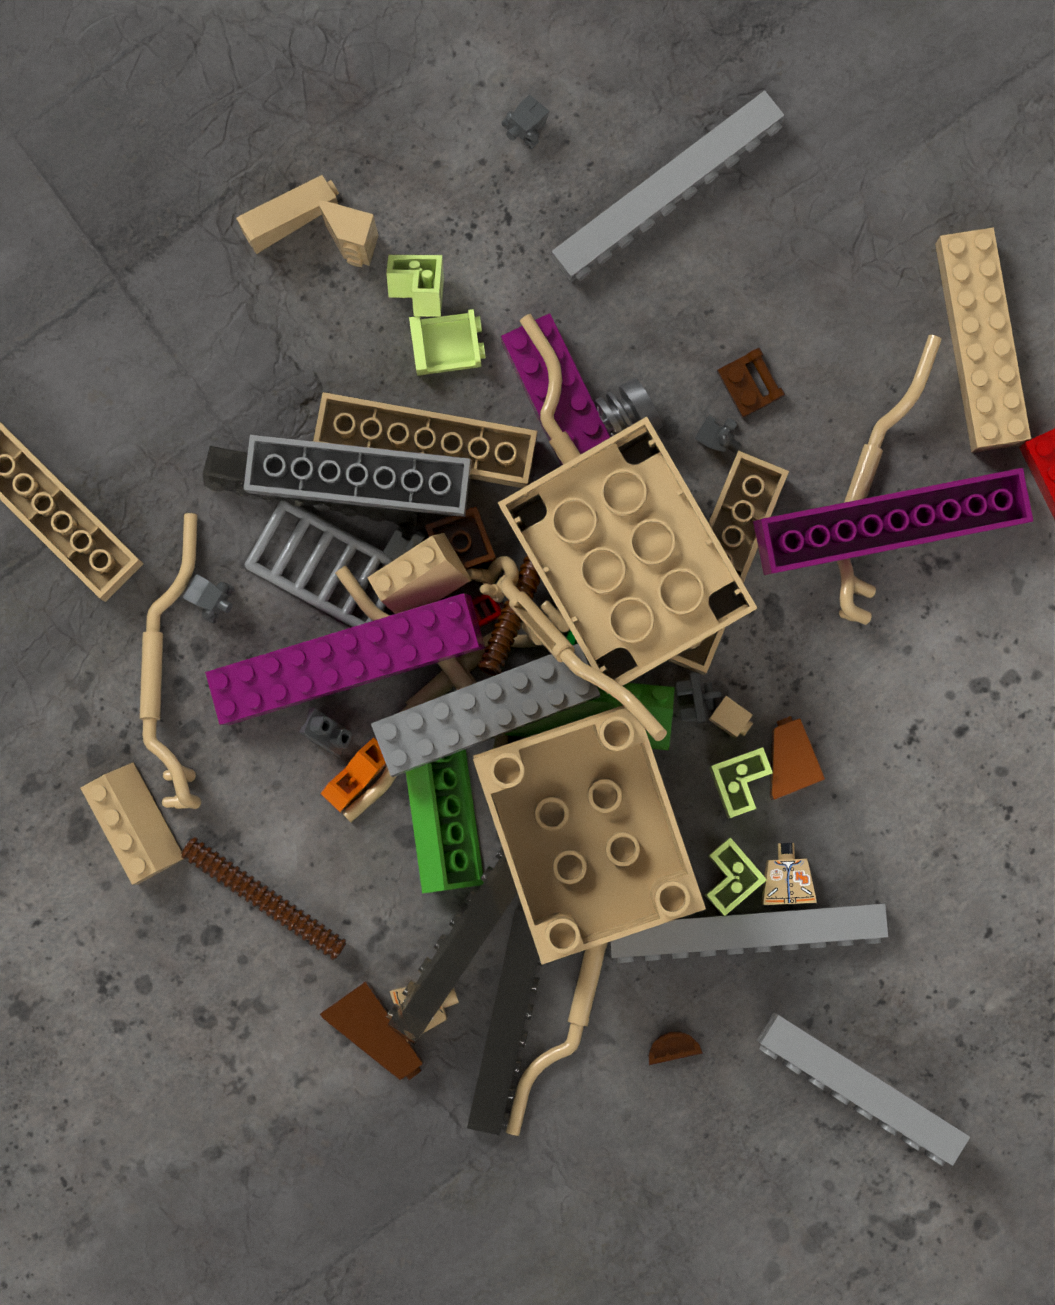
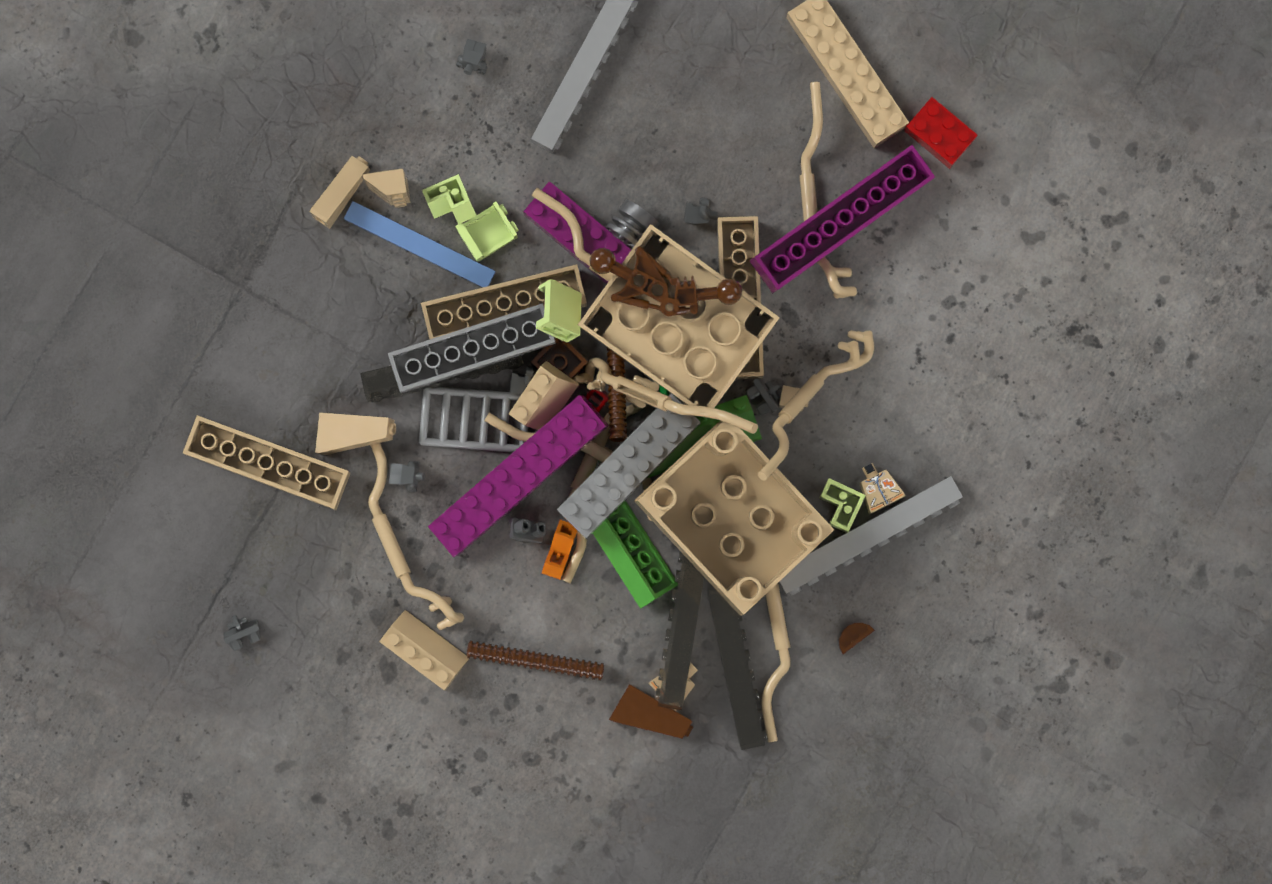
camera: 30 degrees left, 0 degrees up
yellowish green brick [709,747,773,819] -> none
reddish brown plate [717,348,785,419] -> none
light grey brick [756,1012,970,1166] -> none
dark orange slope [770,716,825,801] -> none
none -> tan slope [315,413,396,455]
none -> medium blue tile [344,201,496,288]
none -> yellowish green panel [536,279,582,342]
none -> reddish brown piece [589,246,742,317]
none -> tan piece [758,330,874,481]

